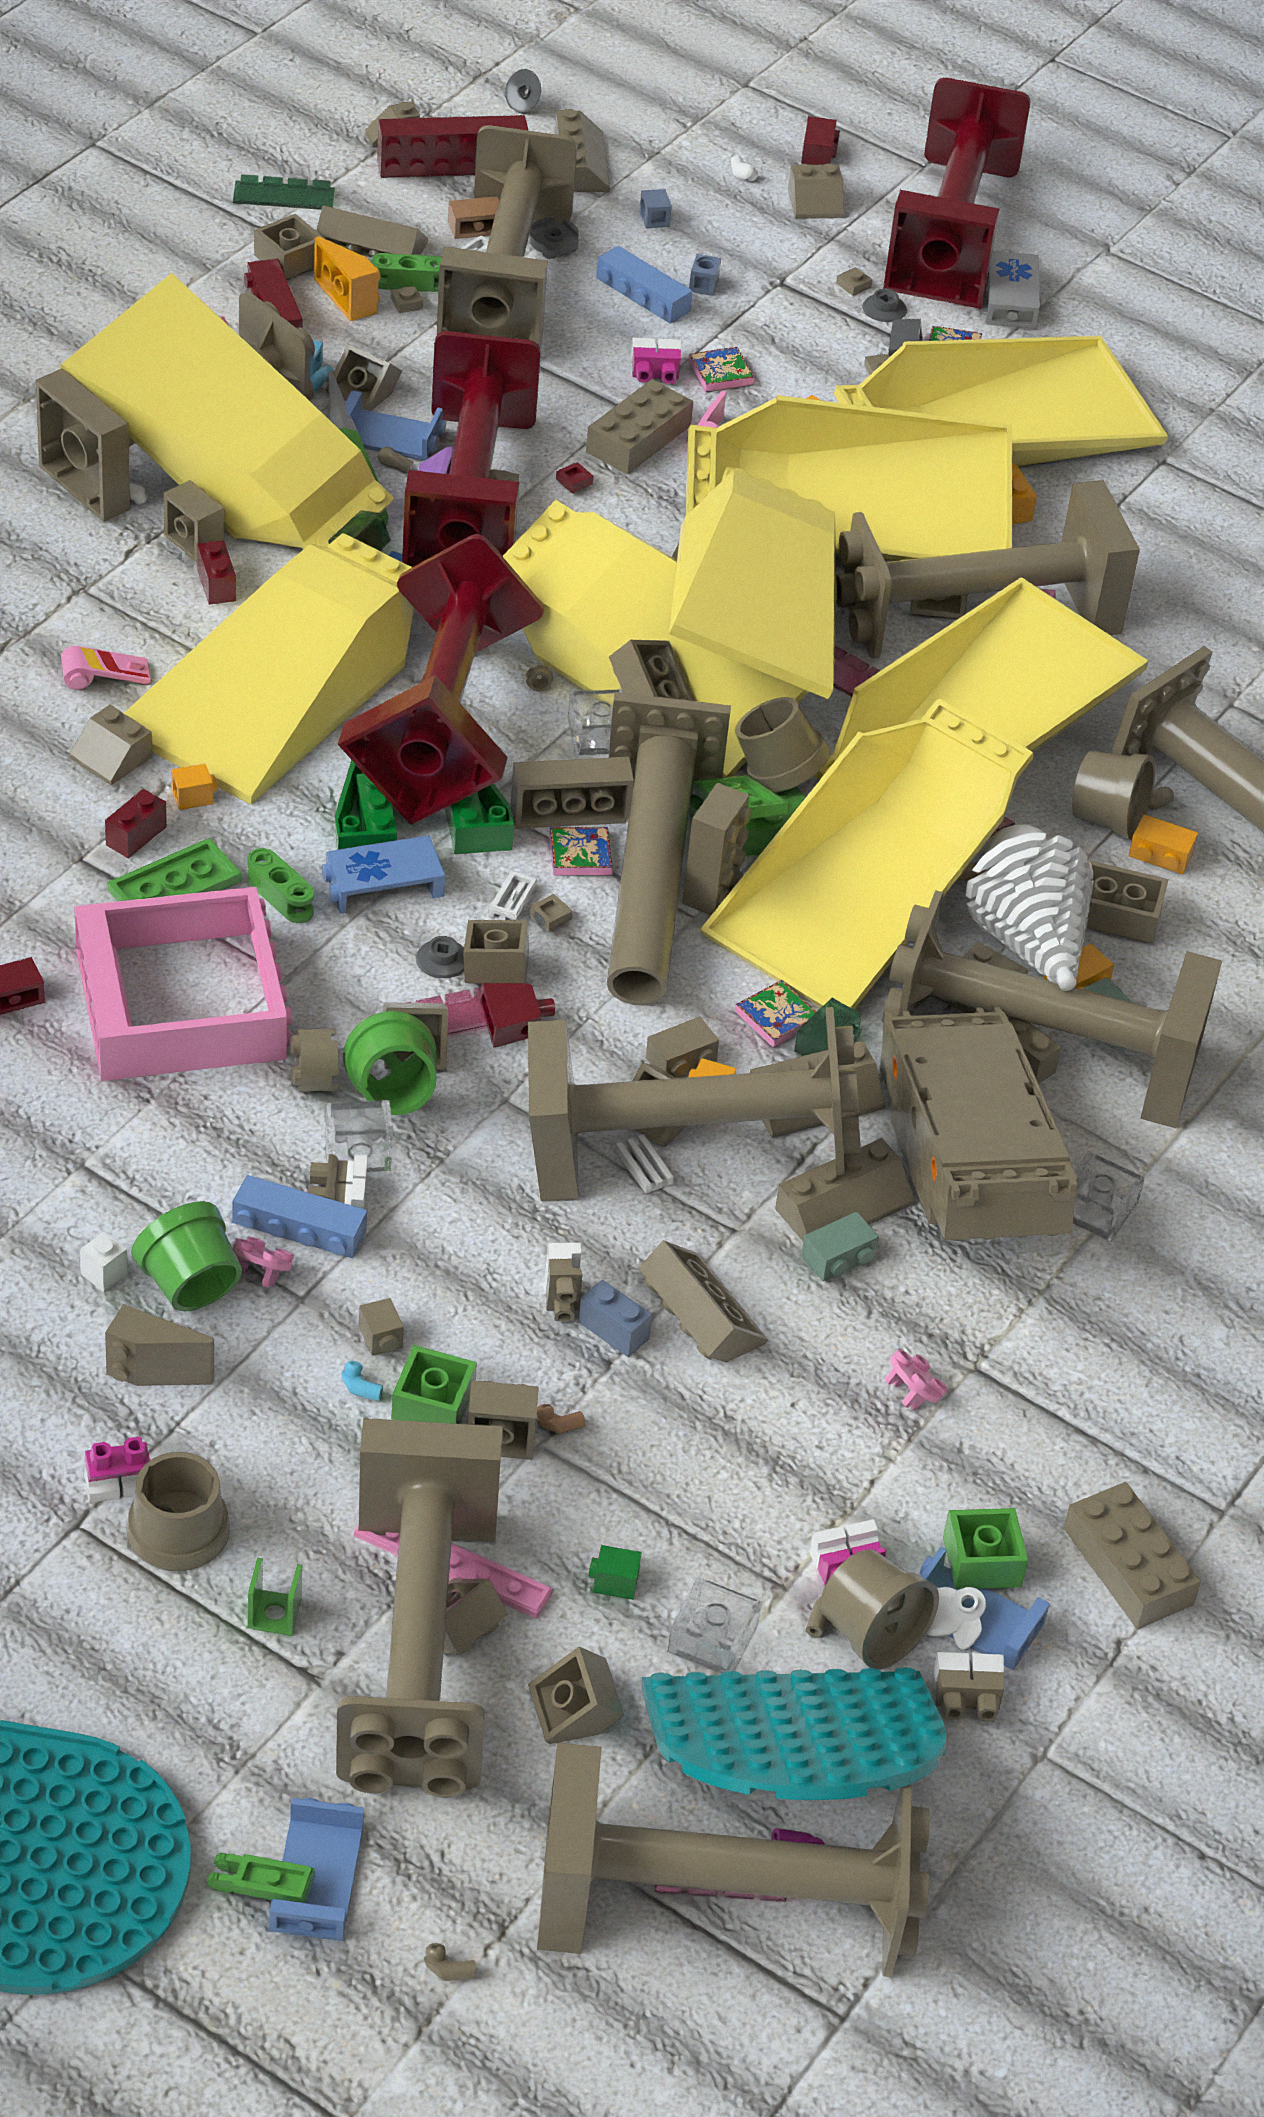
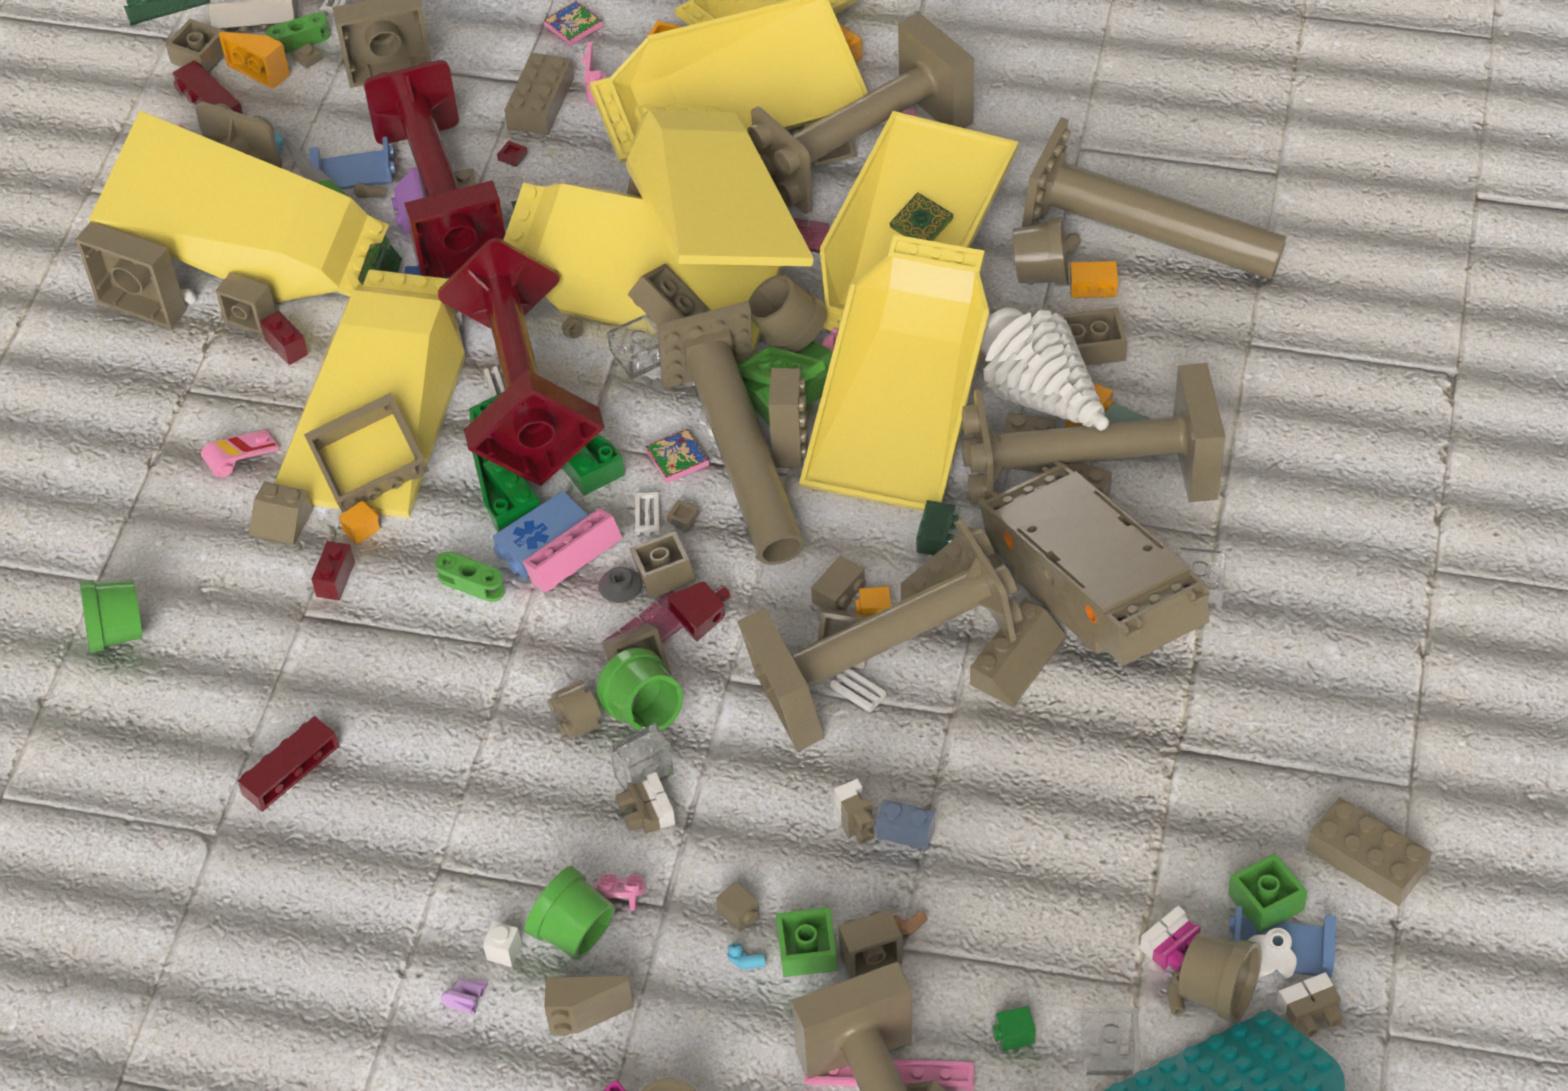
camera: 15 degrees left, 5 degrees up
bright pink door [74,887,292,1081] -> none
bright green plate [107,838,241,902] -> none
medium blue brick [232,1175,367,1258] -> none
dark tan slope [325,343,402,411] -> none
dark tan brick [510,757,634,829] -> none
dark pink hips [630,338,681,384] -> none
dark tan slope [638,1240,768,1362] -> none
tile [735,980,821,1048] -> none
sand green brick [801,1211,879,1281] -> none
bright pink plate [885,1348,948,1410] -> none
none -> dark tan window [304,393,429,513]
none -> lavender piece [441,979,488,1014]
none -> bright pink brick [523,508,622,592]
none -> plate [890,192,953,241]

